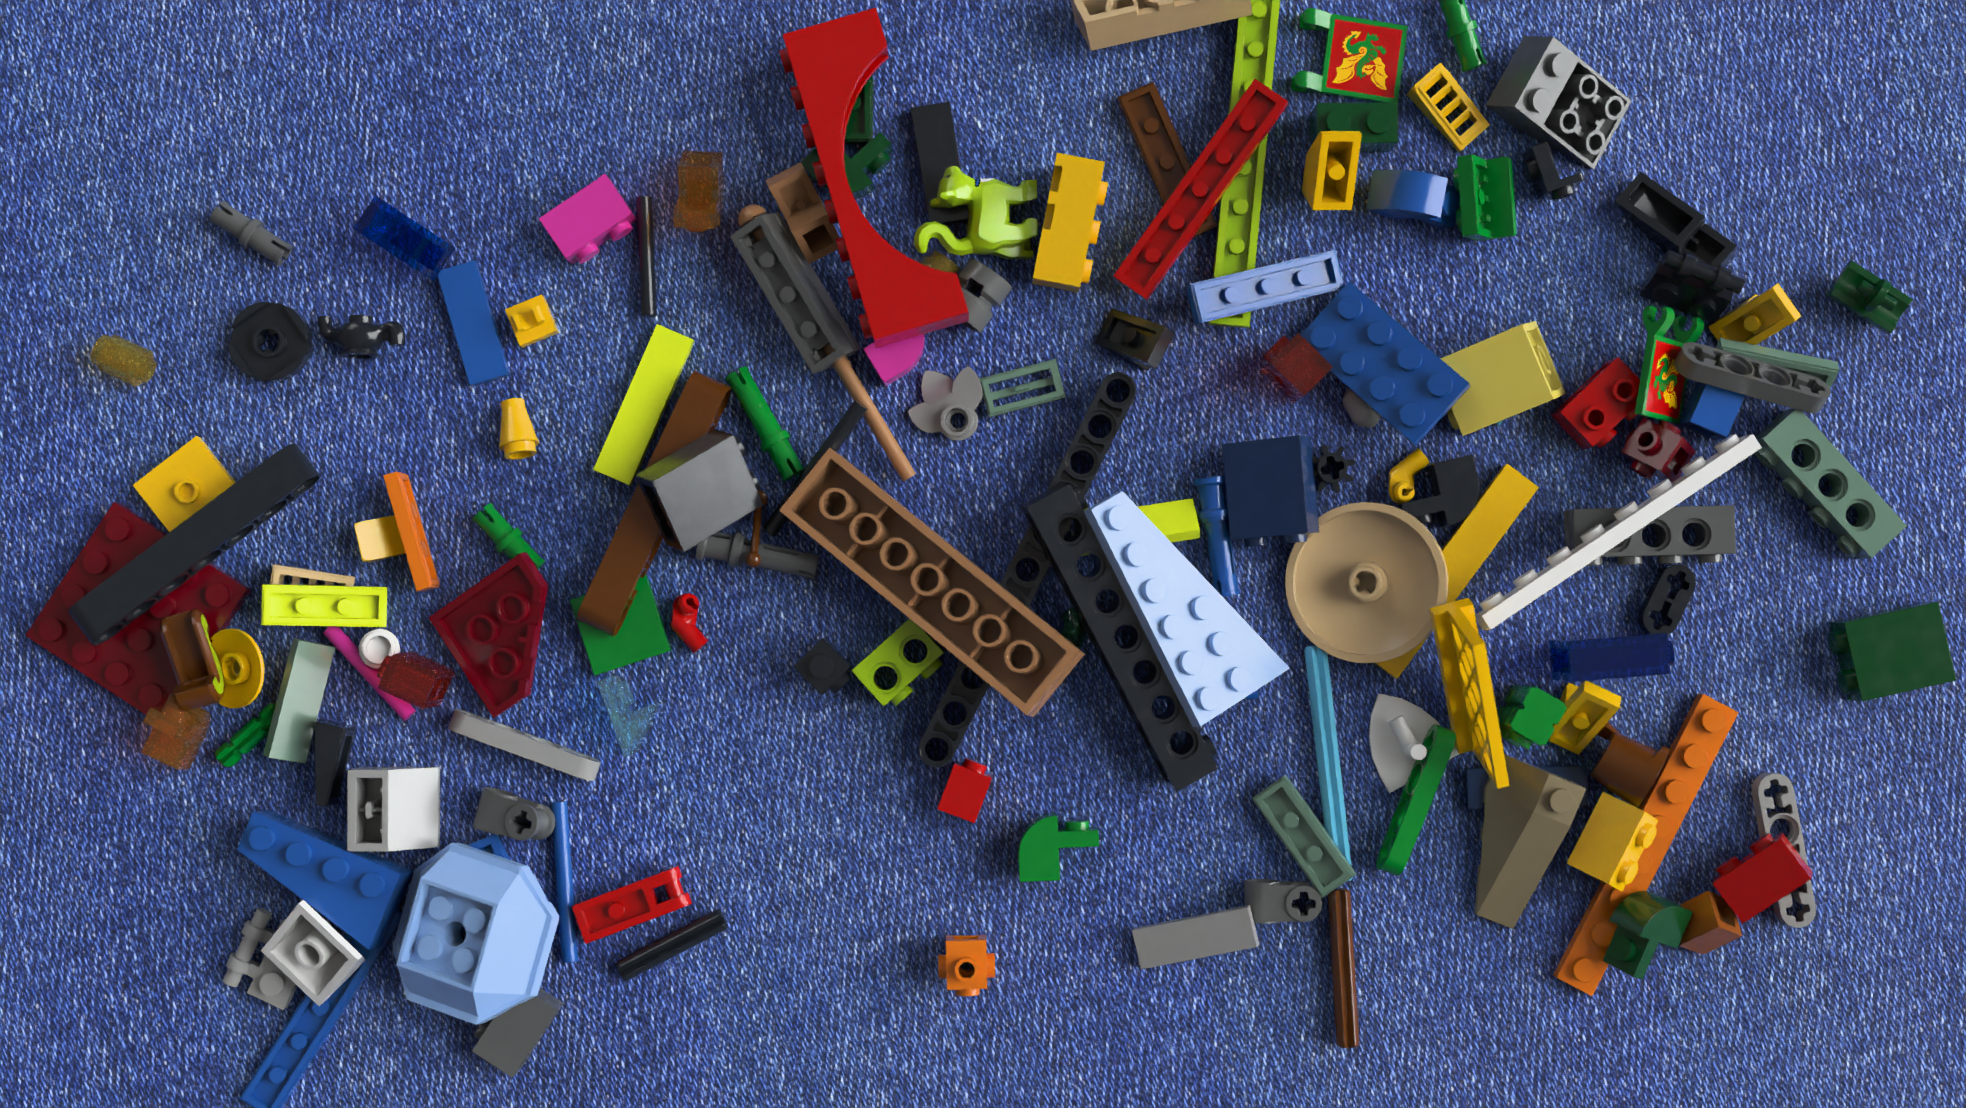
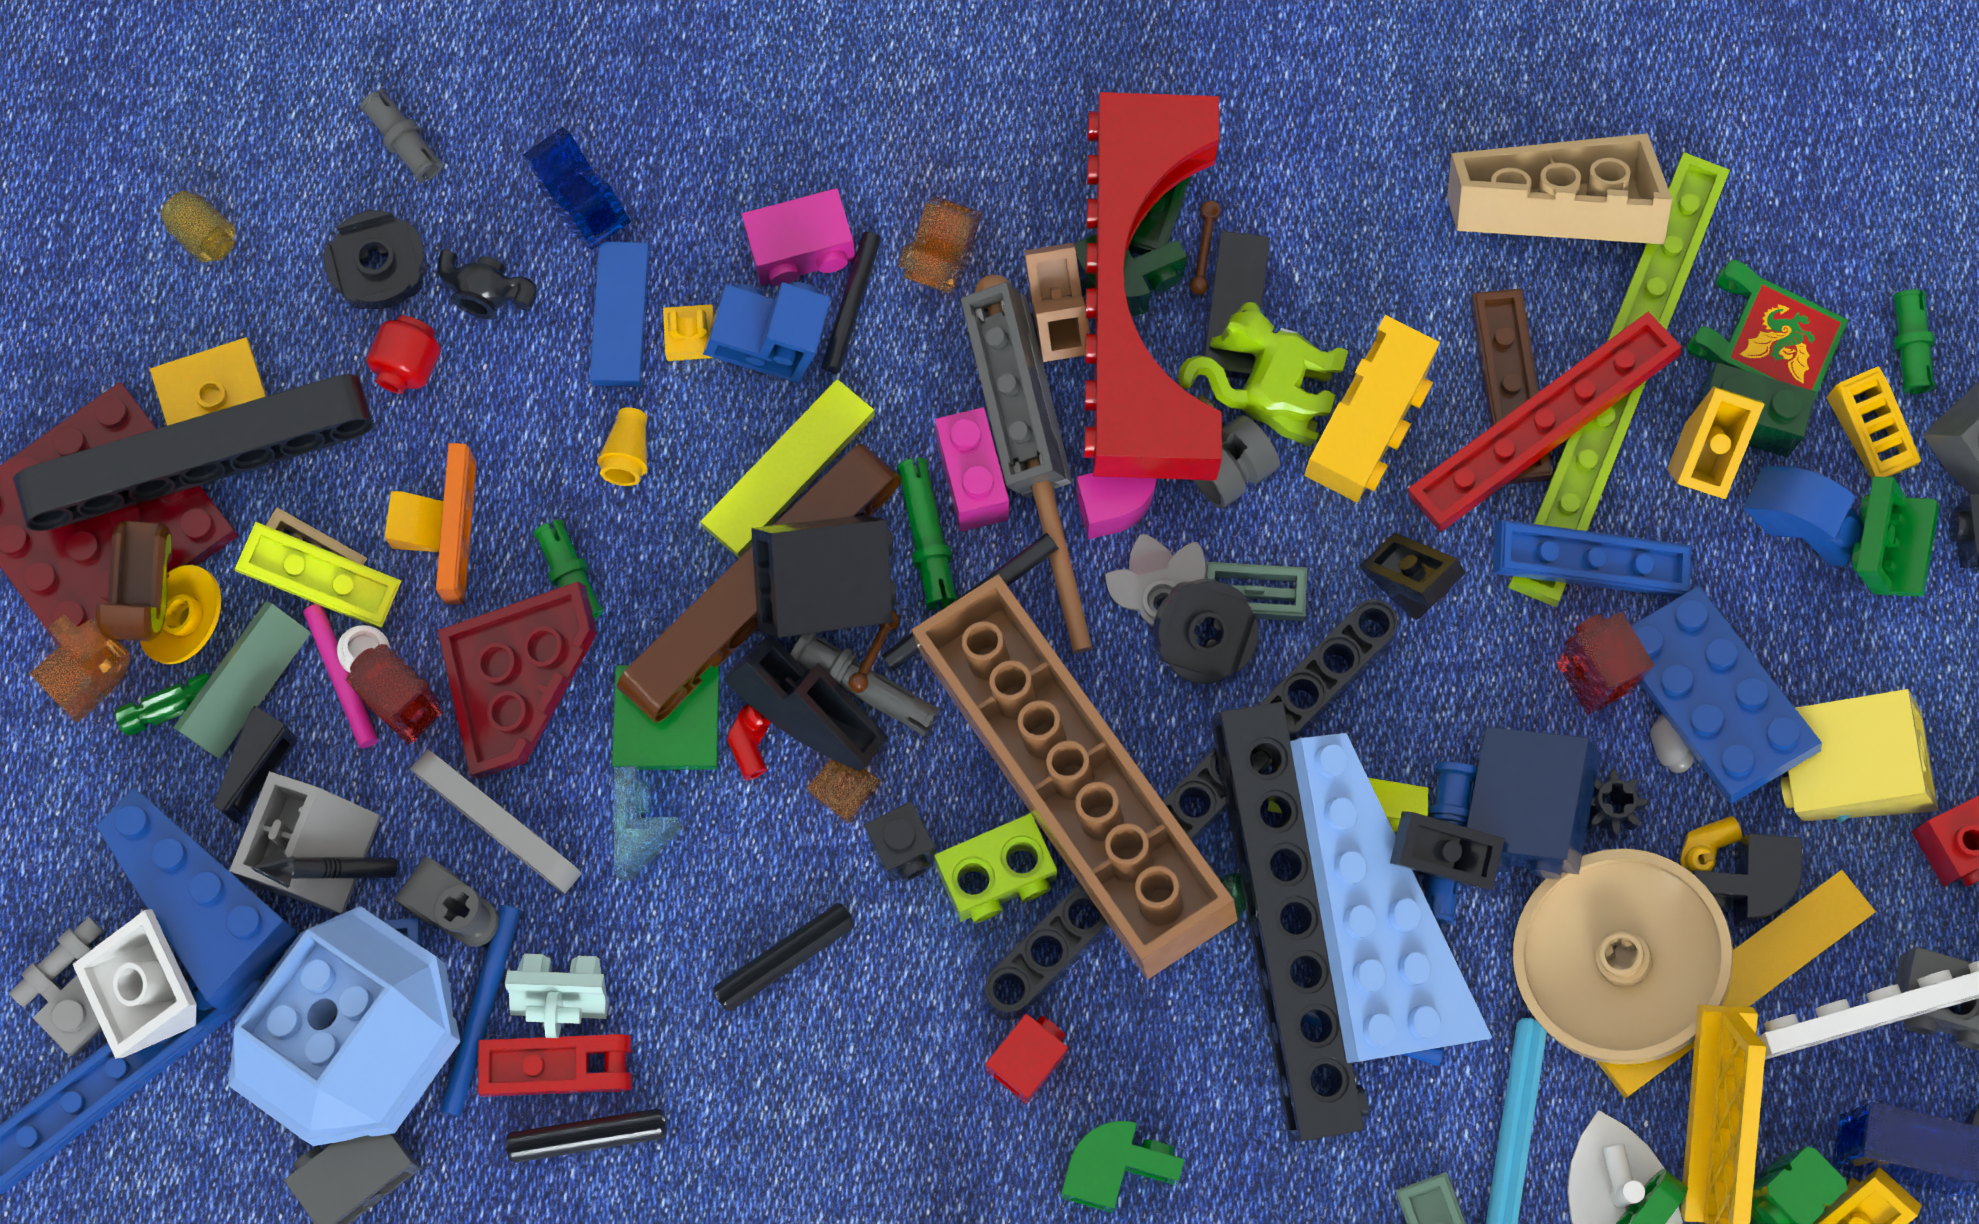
camera: 20 degrees right, 15 degrees down
none -> black piece [251,848,397,888]
none -> red head [366,315,441,394]
none -> light aqua hips [505,954,608,1038]
none -> blue brick [703,282,831,384]
none -> black axle [713,903,855,1011]
none -> black slope [723,635,888,771]
none -> clear orange tile [806,759,880,824]
none -> dark pink brick [935,407,1009,532]
none -> black plate [1153,579,1259,684]
none -> reddish brown hinge [1189,200,1220,295]
none -> black slope [1390,811,1505,891]

